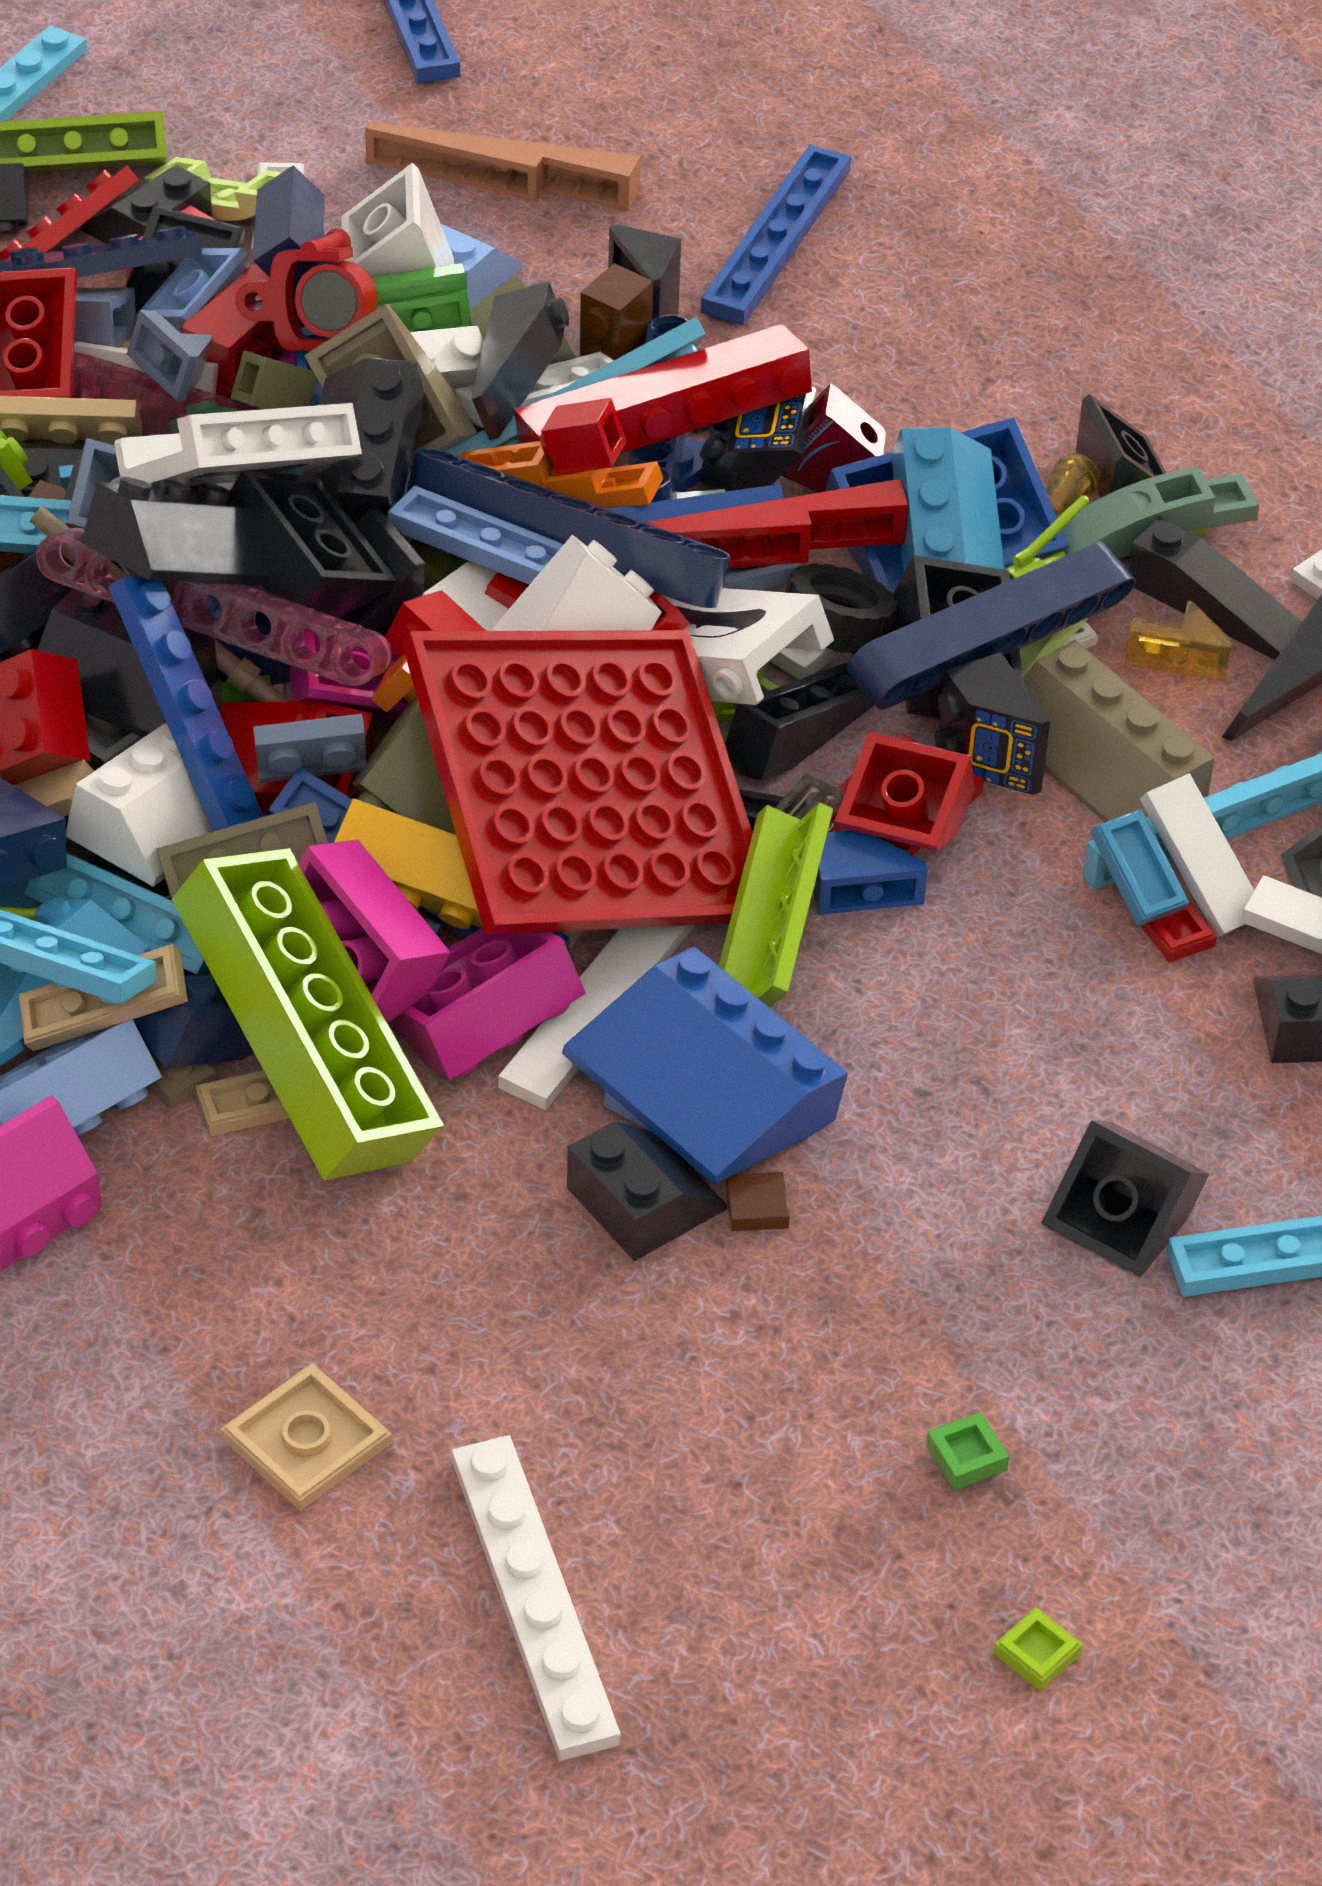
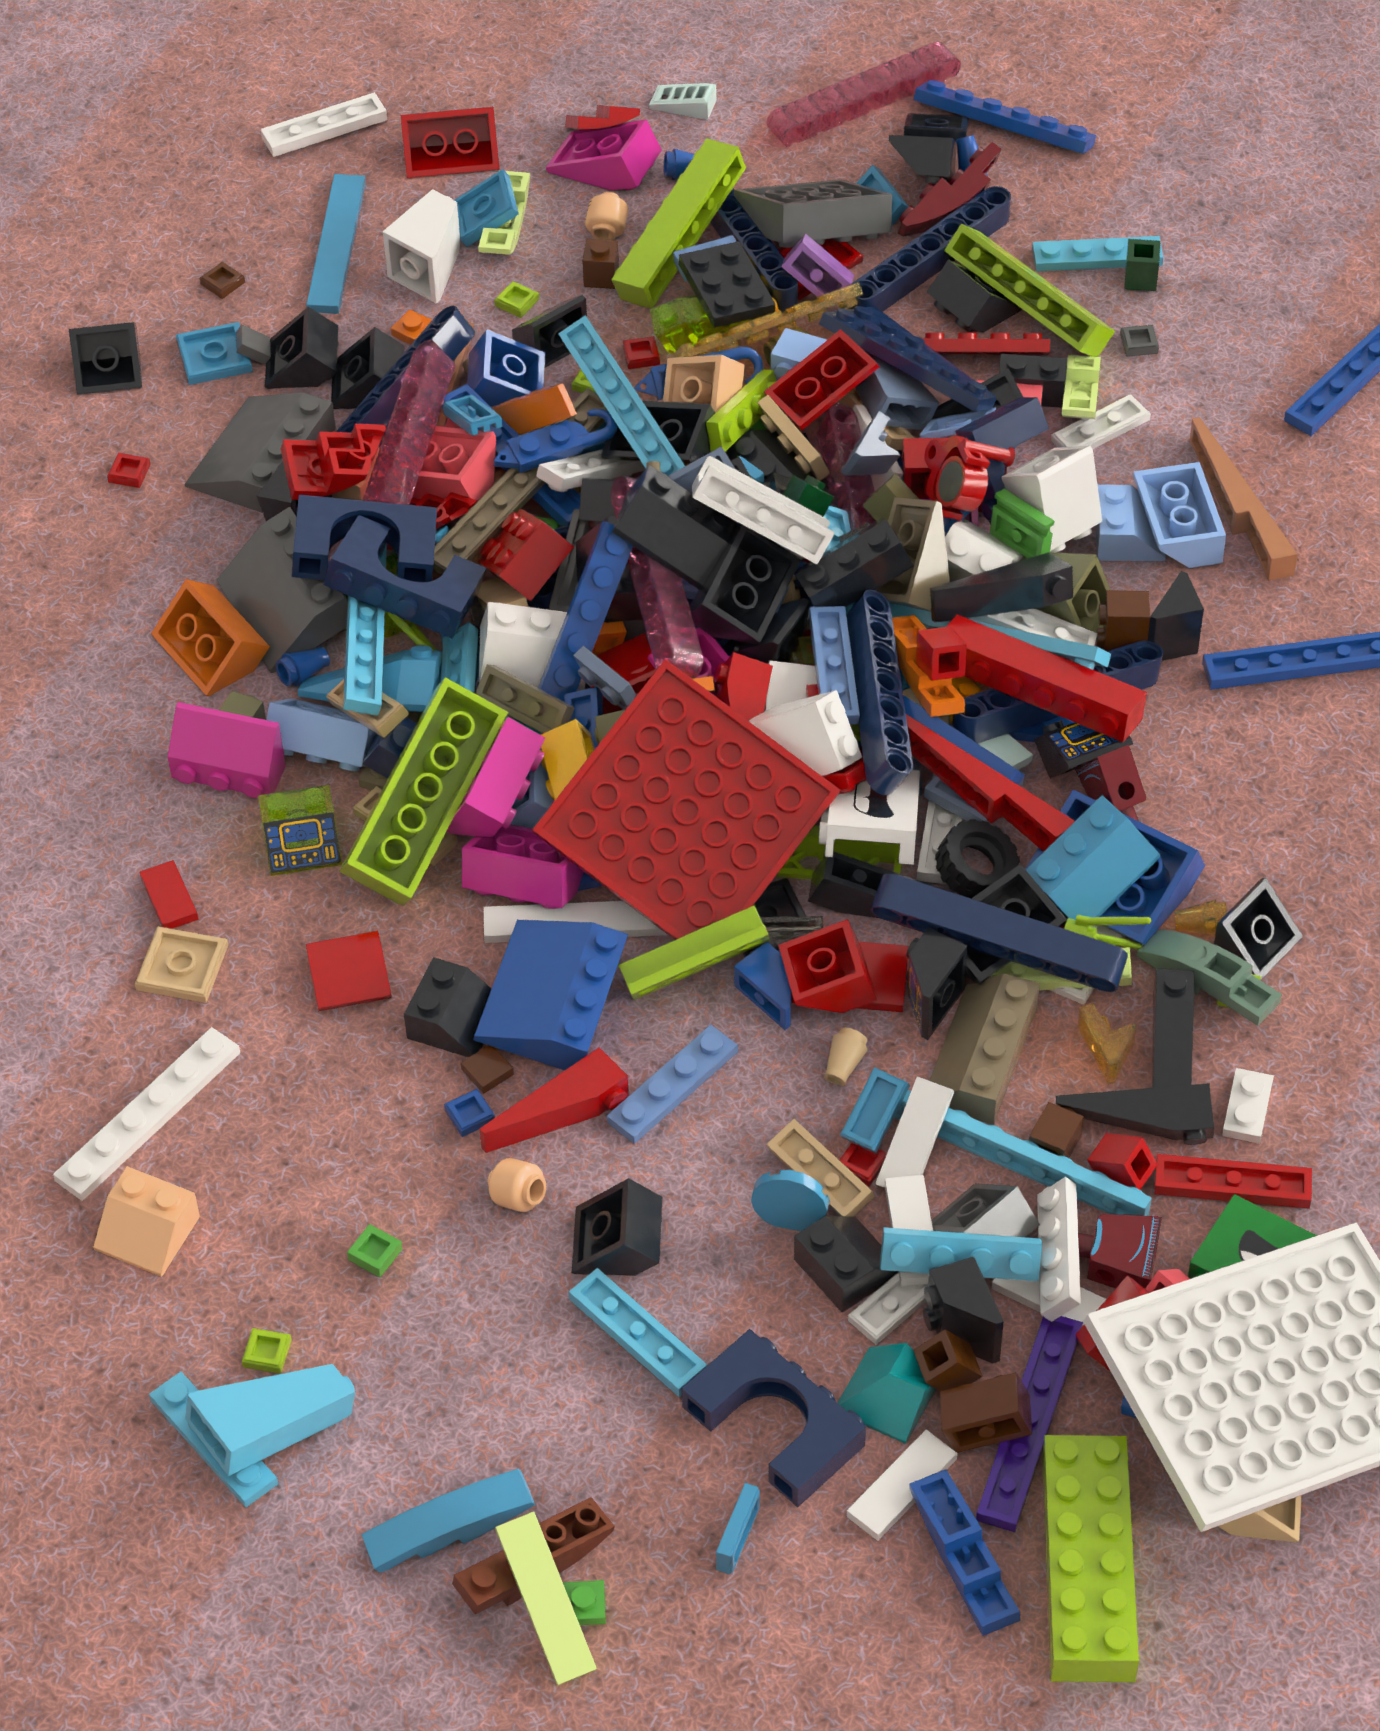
camera: 60 degrees right, 5 degrees up
none -> light nougat slope [93,1166,200,1277]
none -> red tile [139,860,199,929]
none -> medium azure plate [149,1371,278,1508]
none -> medium azure slope [185,1364,355,1476]
none -> slope [258,784,342,876]
none -> red slope [306,931,392,1012]
none -> blue tile [444,1089,495,1137]
none -> red slope [479,1047,629,1153]
none -> light nougat head [488,1158,546,1212]
none -> medium blue plate [607,1024,738,1144]
none -> dark azure tile [751,1170,830,1231]
none -> tan plate [766,1119,874,1217]
none -> tan cone [824,1028,868,1086]
none -> reddish brown brick [1029,1102,1084,1158]
none -> dark grey tile [1120,325,1159,357]
none -> dark green brick [1124,239,1160,291]
none -> light blue slope [1133,462,1226,568]

